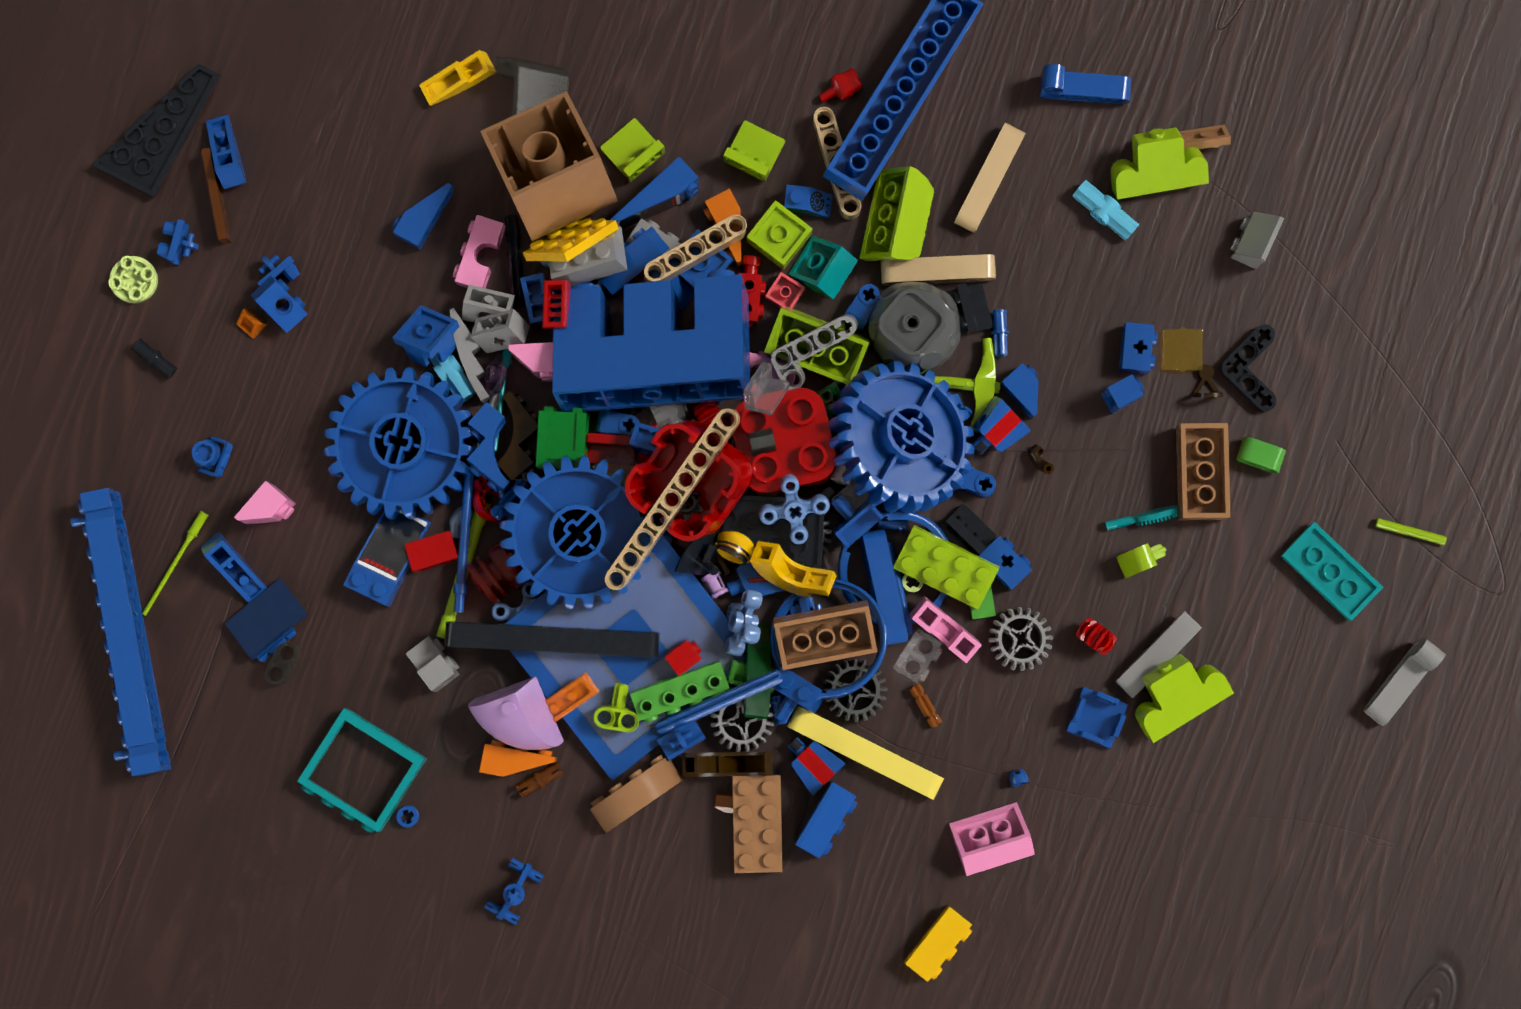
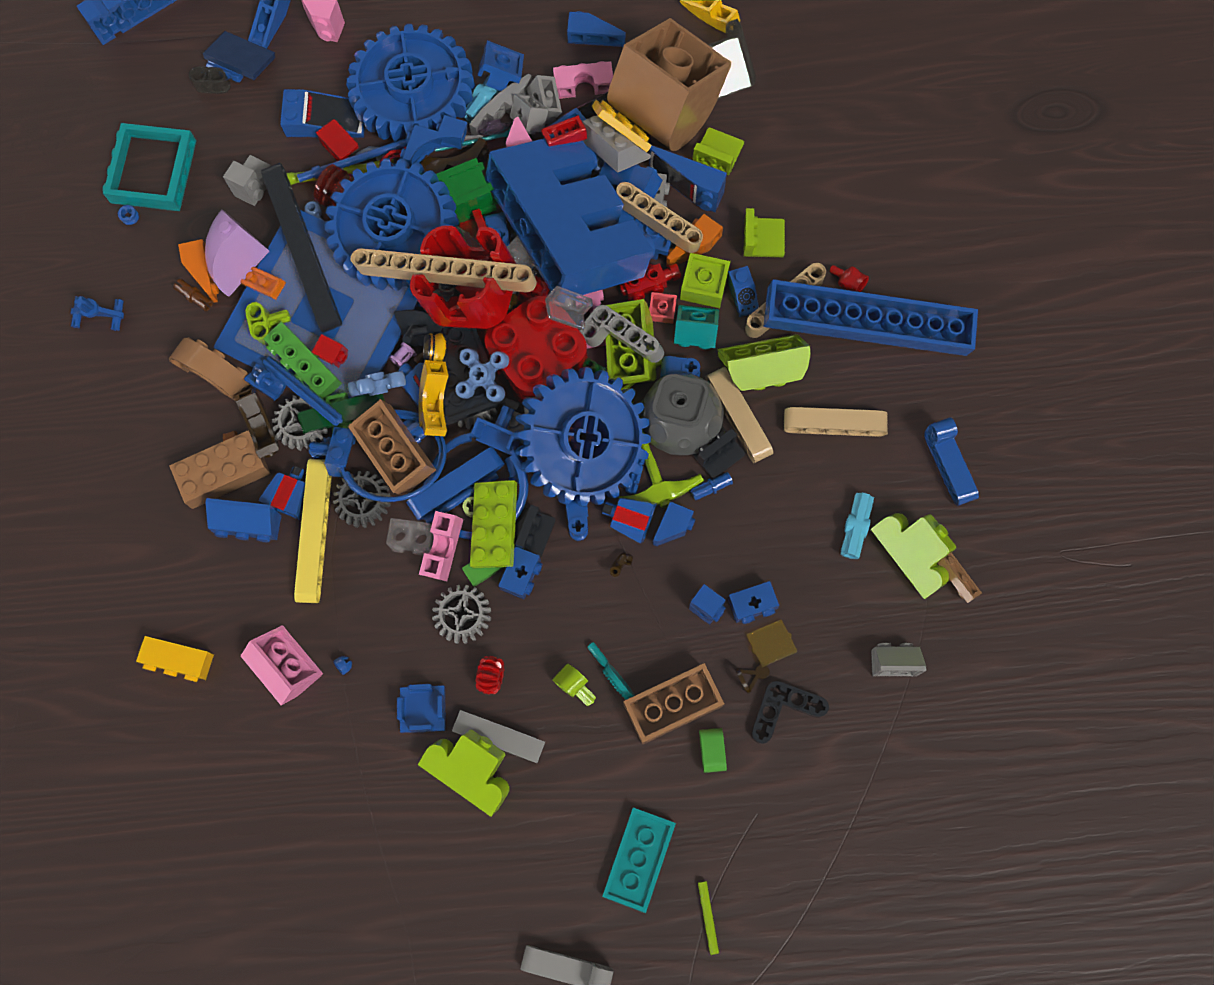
camera: 70 degrees right, 10 degrees down
pearl dark grey tile [748,428,776,456] -> none
dark orange axle [909,684,942,728] -> none

